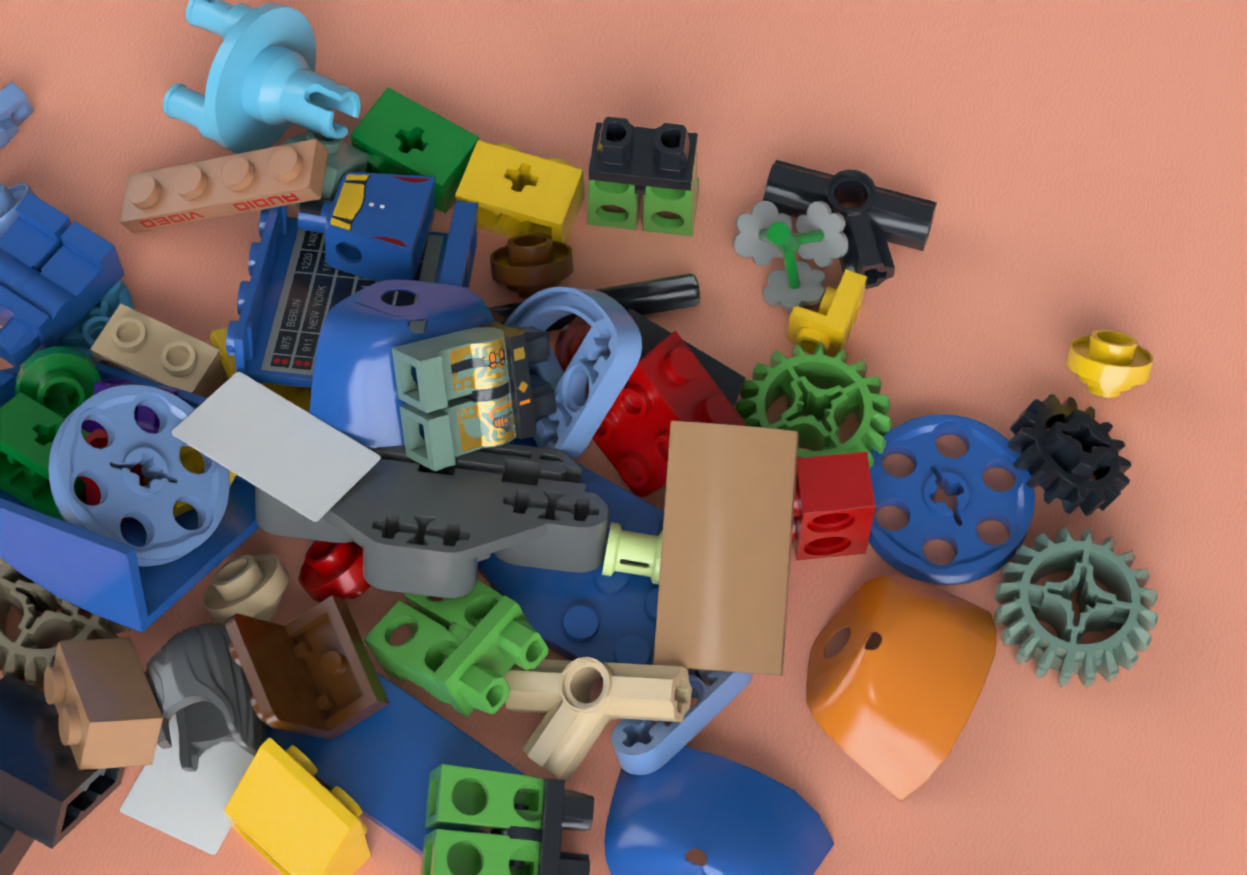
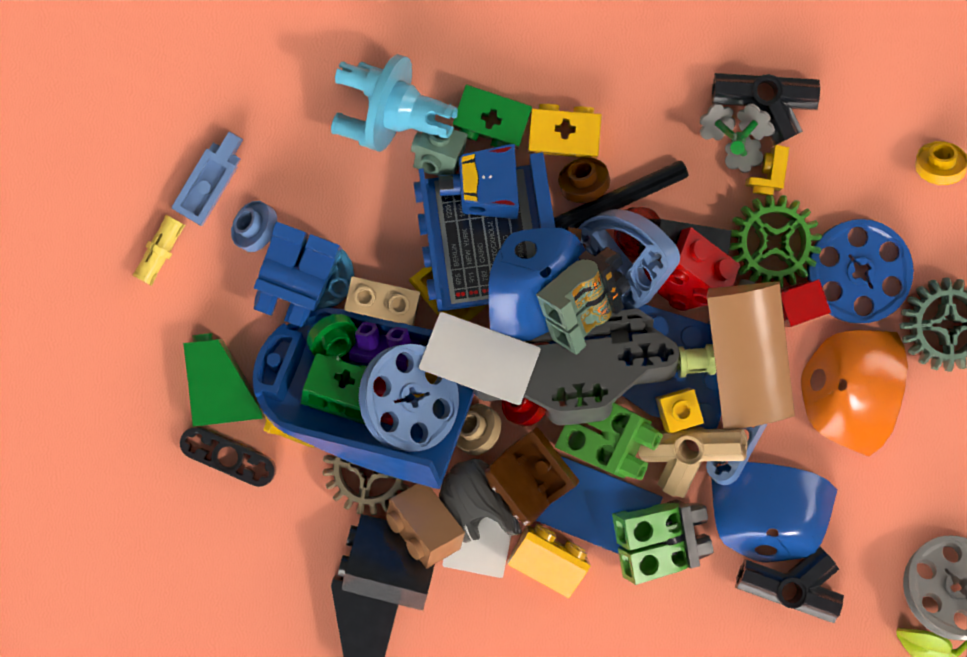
camera: 15 degrees left, 25 degrees up
nougat plate [120,139,328,233] -> none
hips [587,117,699,237] -> none
black gear [1008,394,1131,516] -> none
none -> yellow brick [655,388,704,433]

